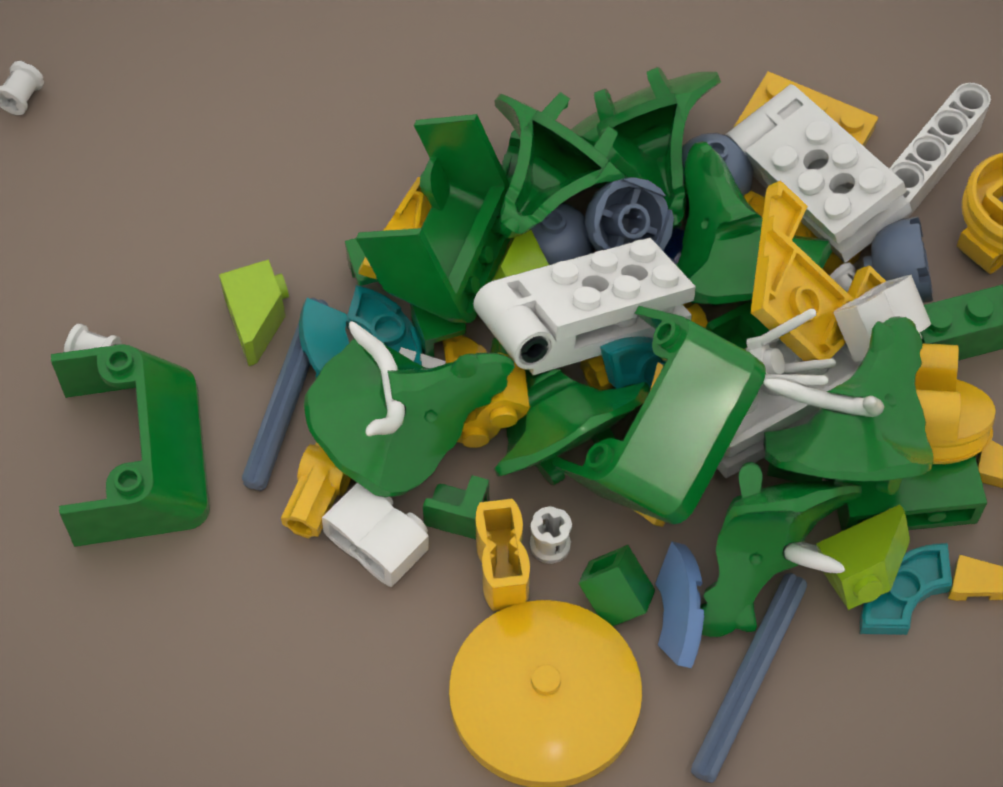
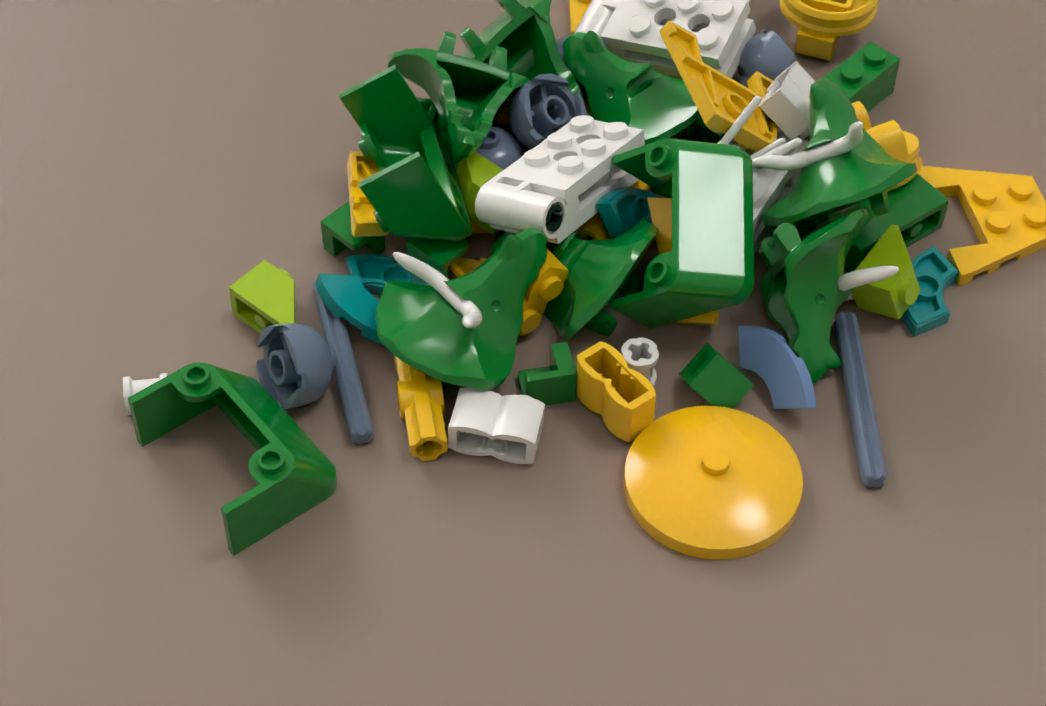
camera: 30 degrees left, 10 degrees down
none -> sand blue cylinder [256,323,336,410]

